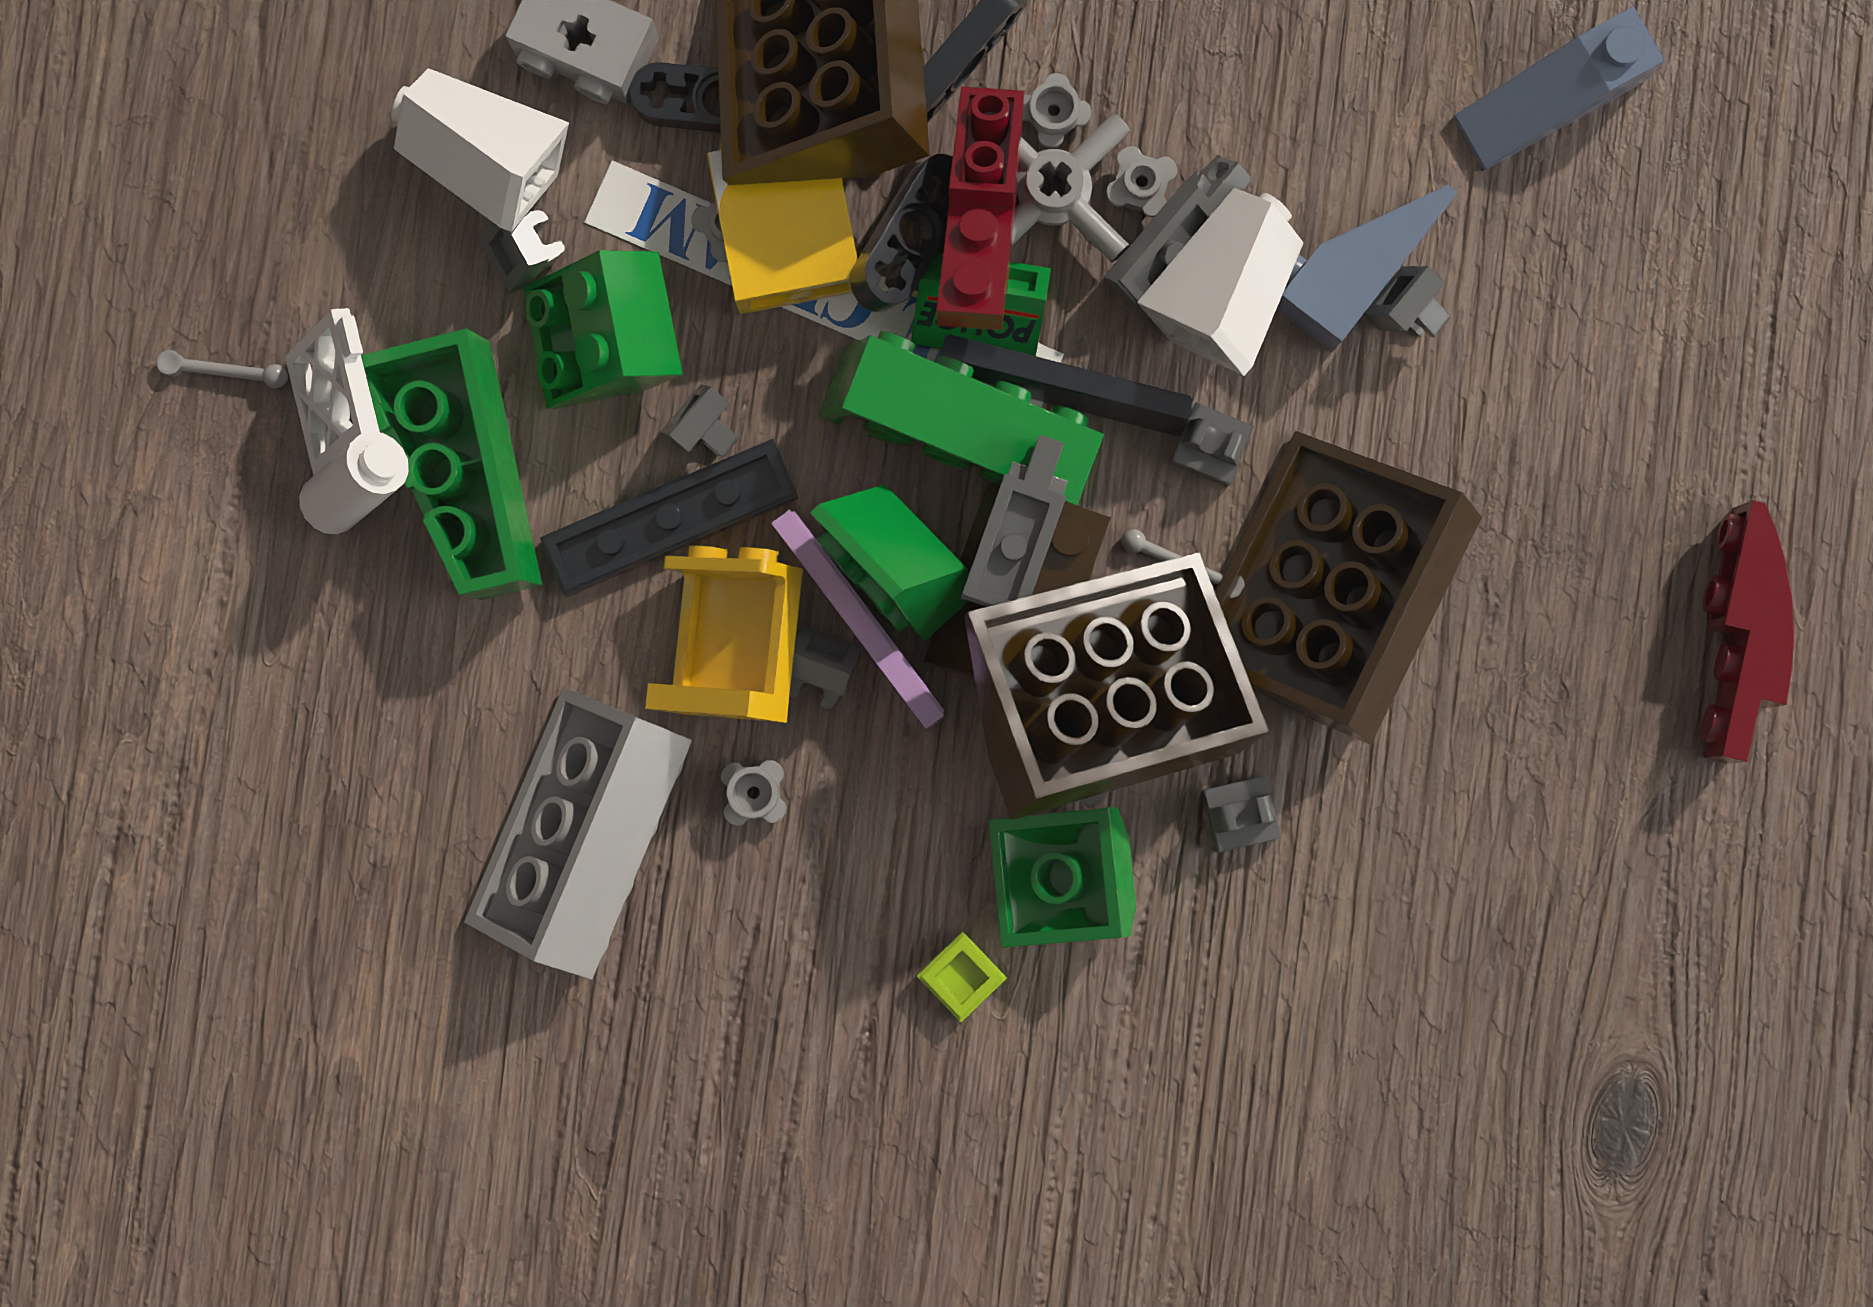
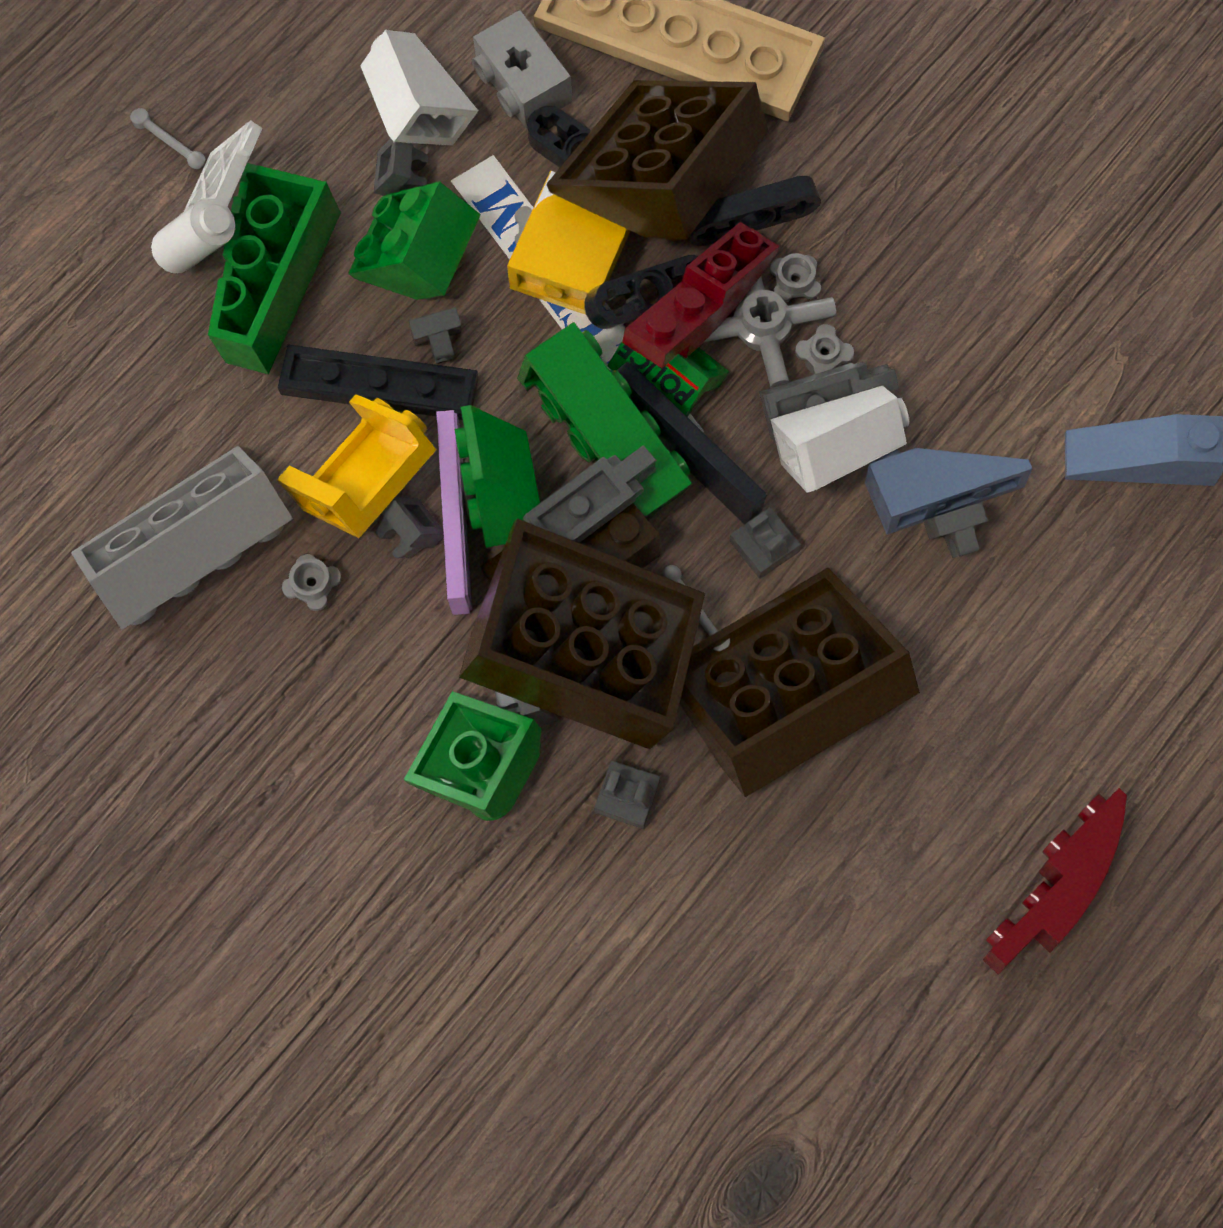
camera: 40 degrees right, 15 degrees down
lime tile [917,931,1007,1022] -> none

